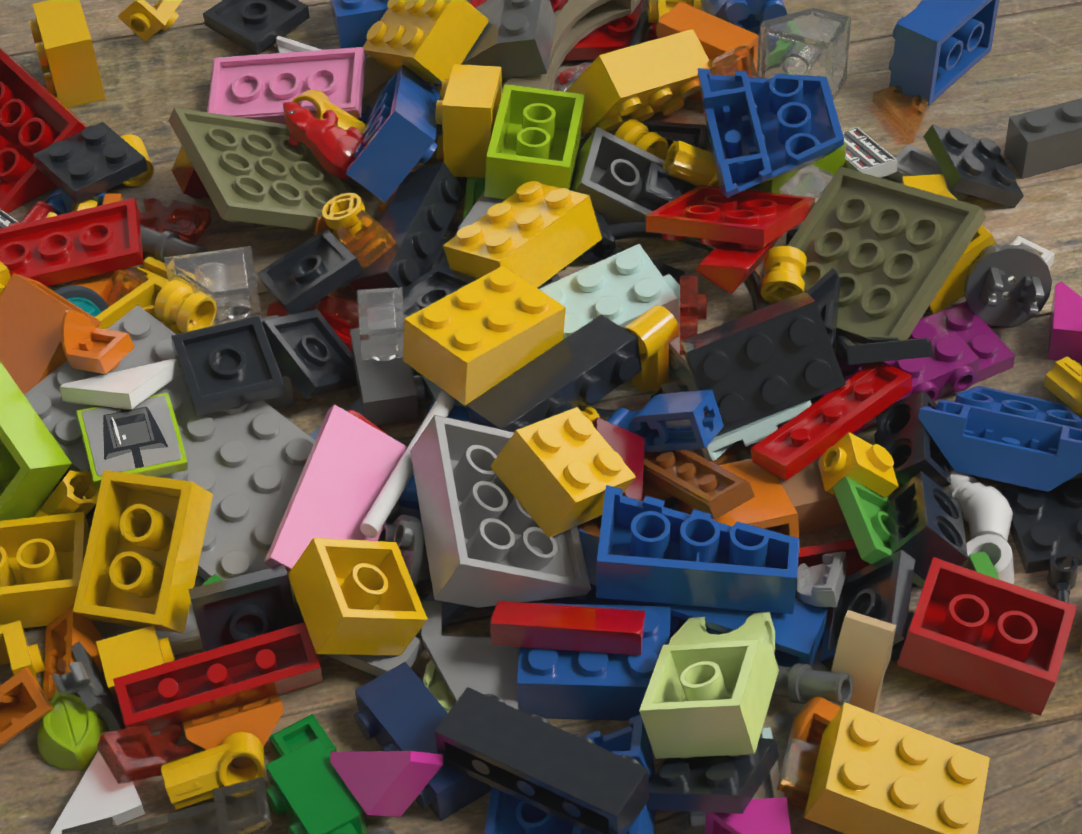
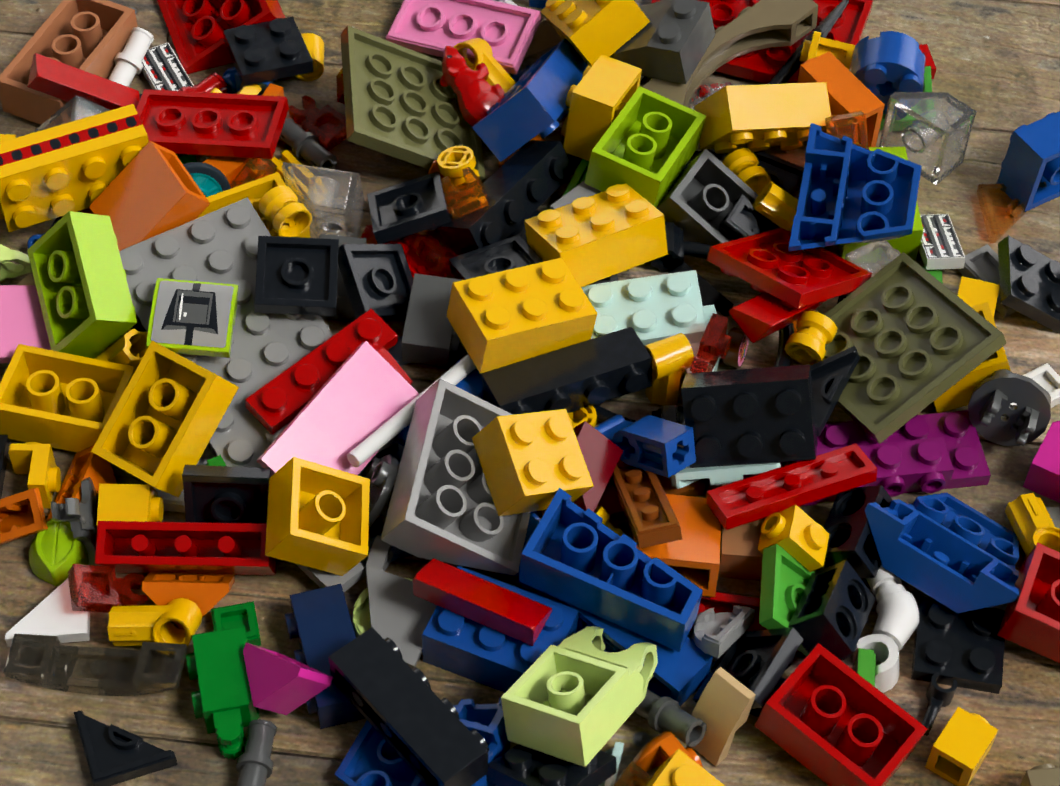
camera: 15 degrees right, 5 degrees up
white tile [60,359,180,410] -> none
orange plate [61,310,135,374] -> none
clear brick [357,288,404,361] -> none
black tile [835,336,932,365] -> none
none -> red plate [245,308,398,435]
none -> reddish brown tile [723,327,749,368]

